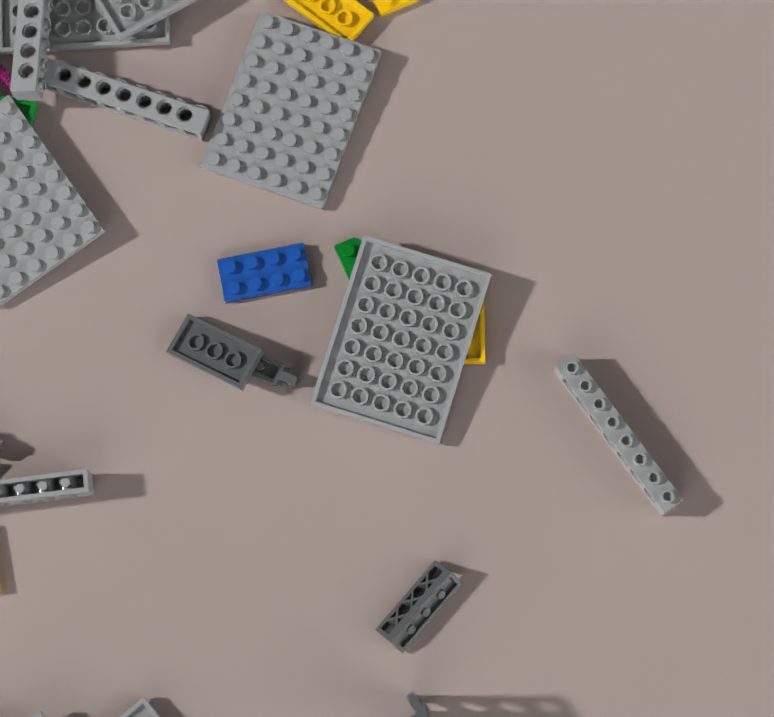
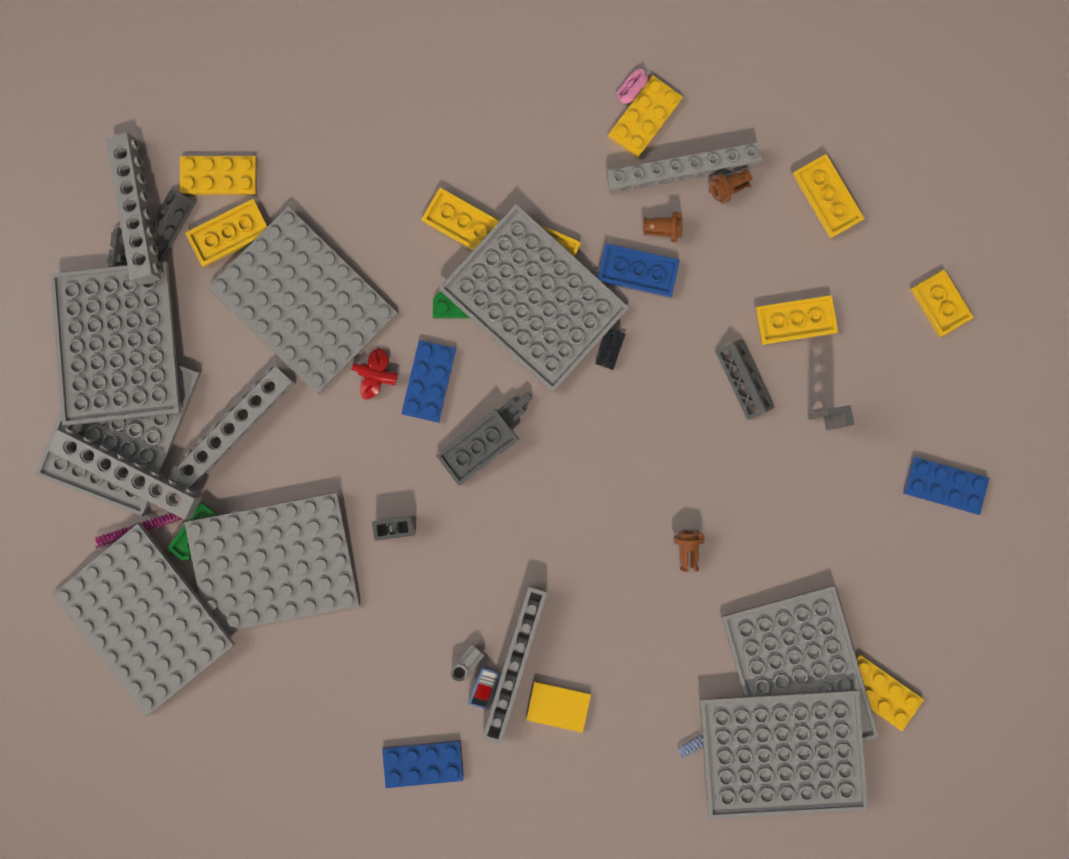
camera: 65 degrees left, 10 degrees up
none -> red plant [351,348,399,400]
none -> dark grey brick [372,516,416,541]
none -> yellow plate [421,188,500,251]
none -> black hinge [595,329,626,370]
none -> blue plate [598,243,680,298]
none -> yellow plate [608,75,683,159]
none -> bright pink plate [616,69,648,104]
none -> dark orange piece [643,212,683,243]
none -> dark orange piece [673,530,705,572]
none -> dark orange piece [709,169,753,204]
none -> yellow plate [755,295,838,345]
none -> yellow plate [792,154,865,239]

